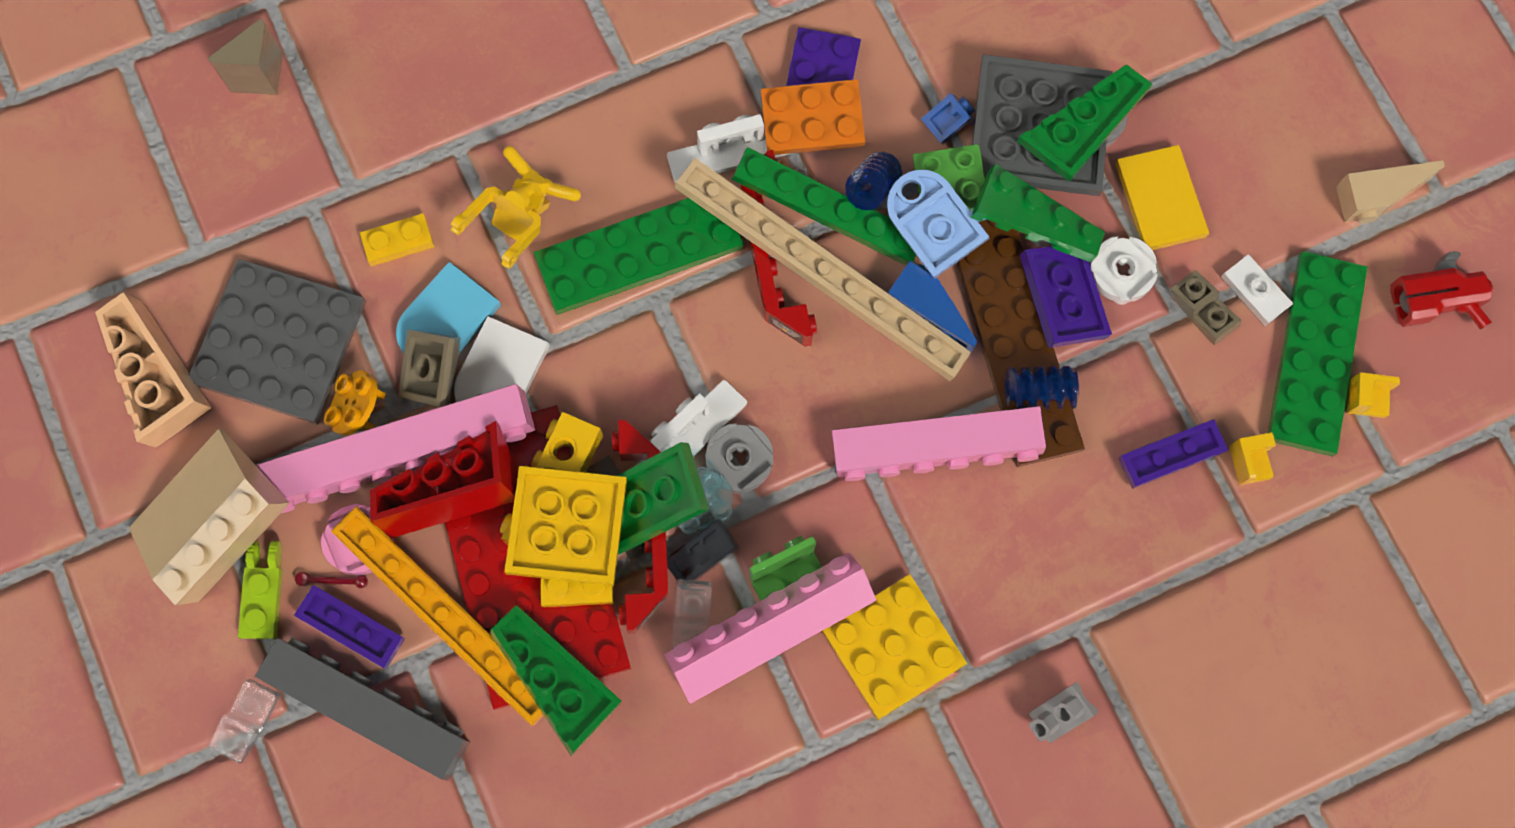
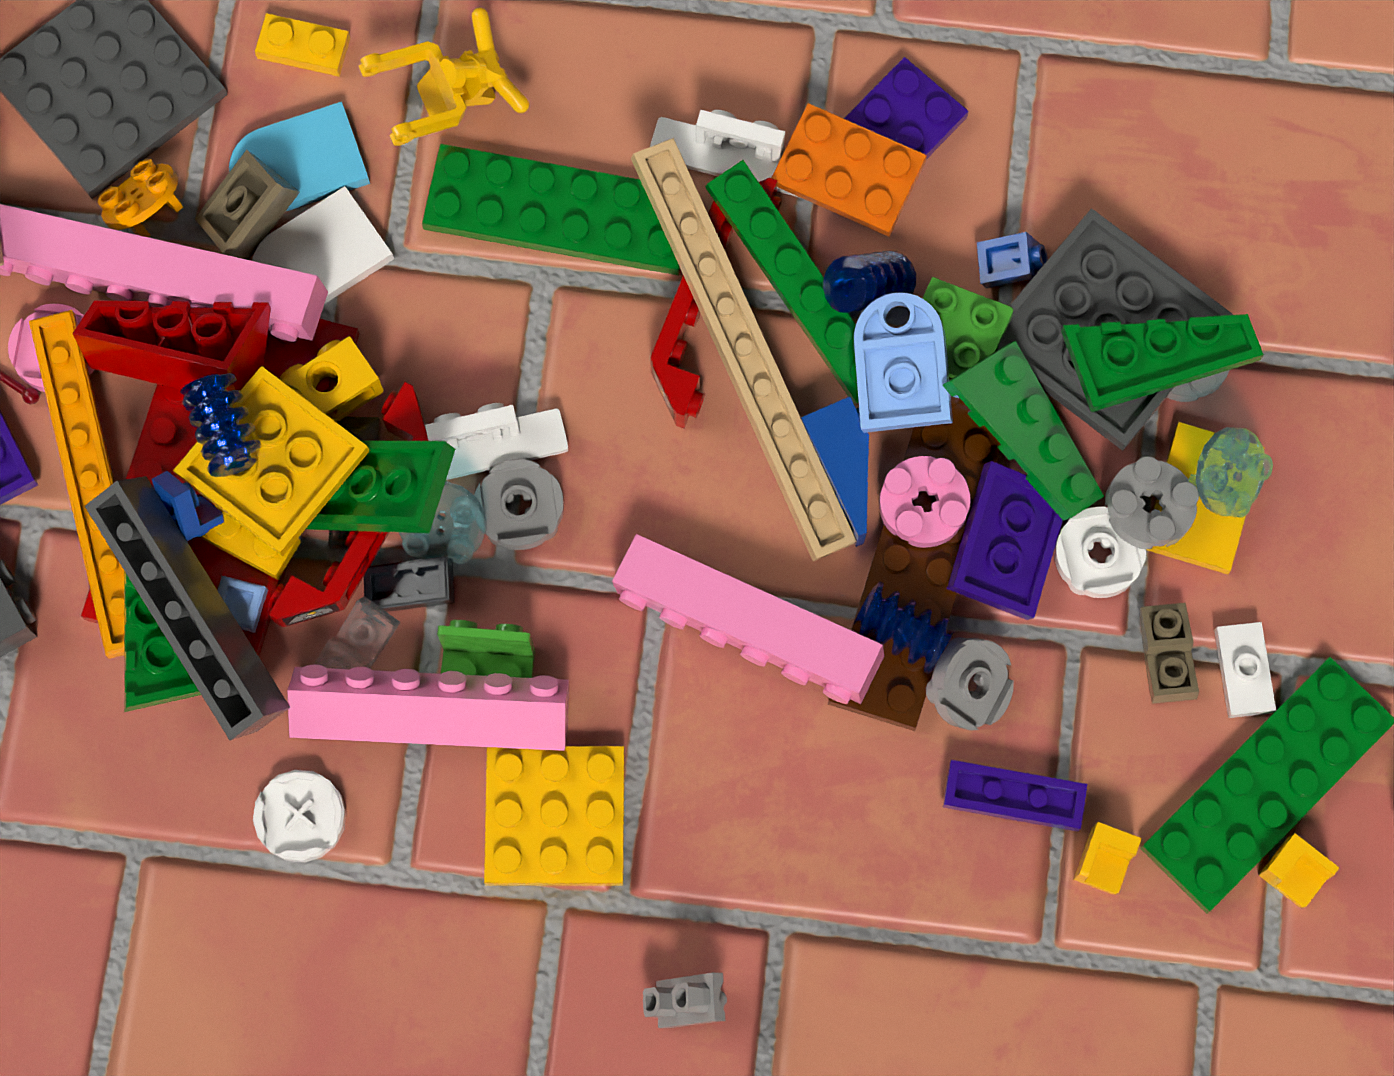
camera: 35 degrees right, 0 degrees up
none -> dark grey brick [85,476,290,741]
none -> blue bracket [152,471,224,541]
none -> clear blue piece [180,373,262,477]
none -> light blue tile [218,576,268,633]
none -> white tile [253,770,347,863]
none -> bright pink plate [879,456,970,548]
none -> light grey plate [926,637,1014,730]
none -> light grey plate [1105,456,1199,549]
none -> clear light blue plate [1187,427,1273,517]

